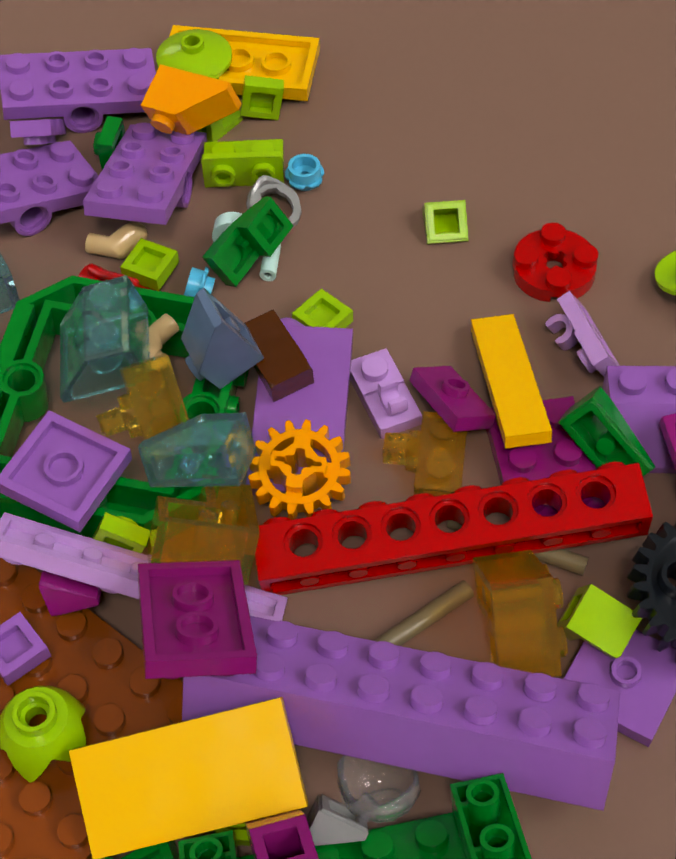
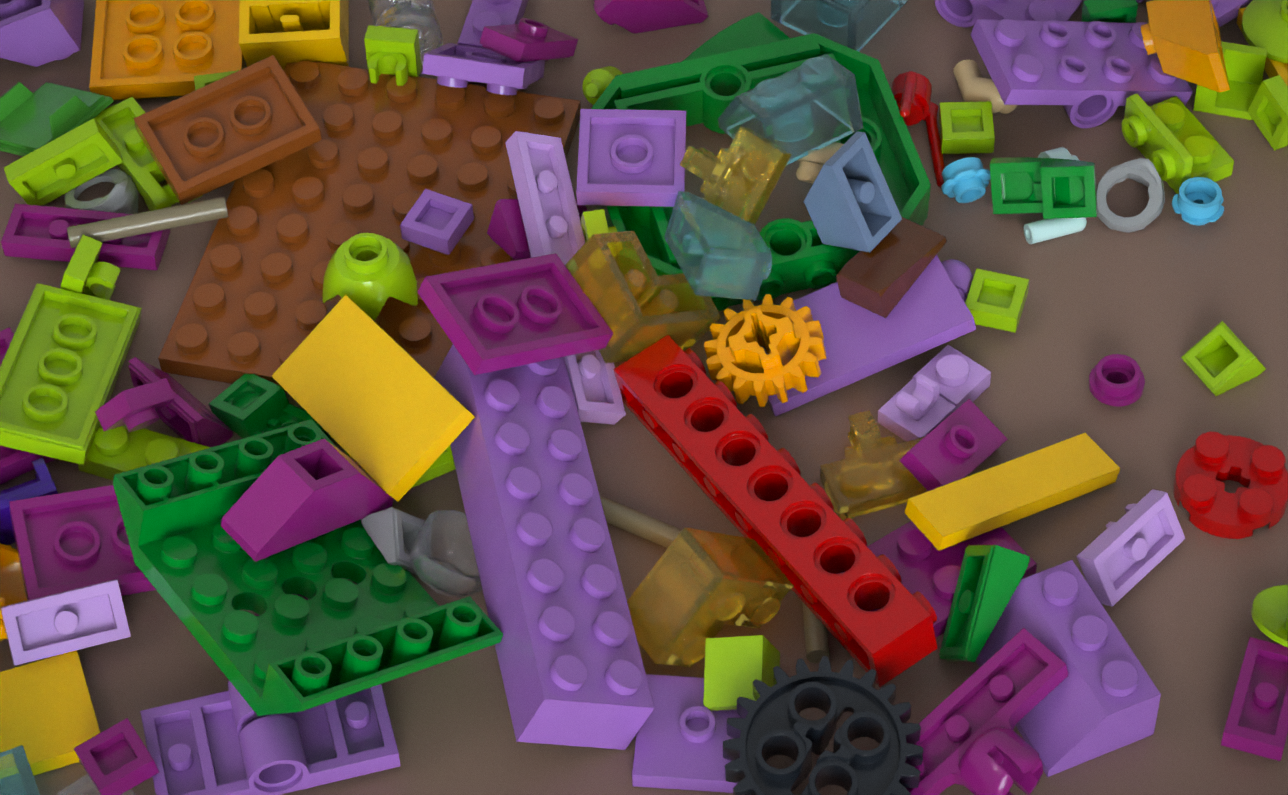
camera: 65 degrees right, 5 degrees down
none -> magenta plate [1089,354,1145,407]

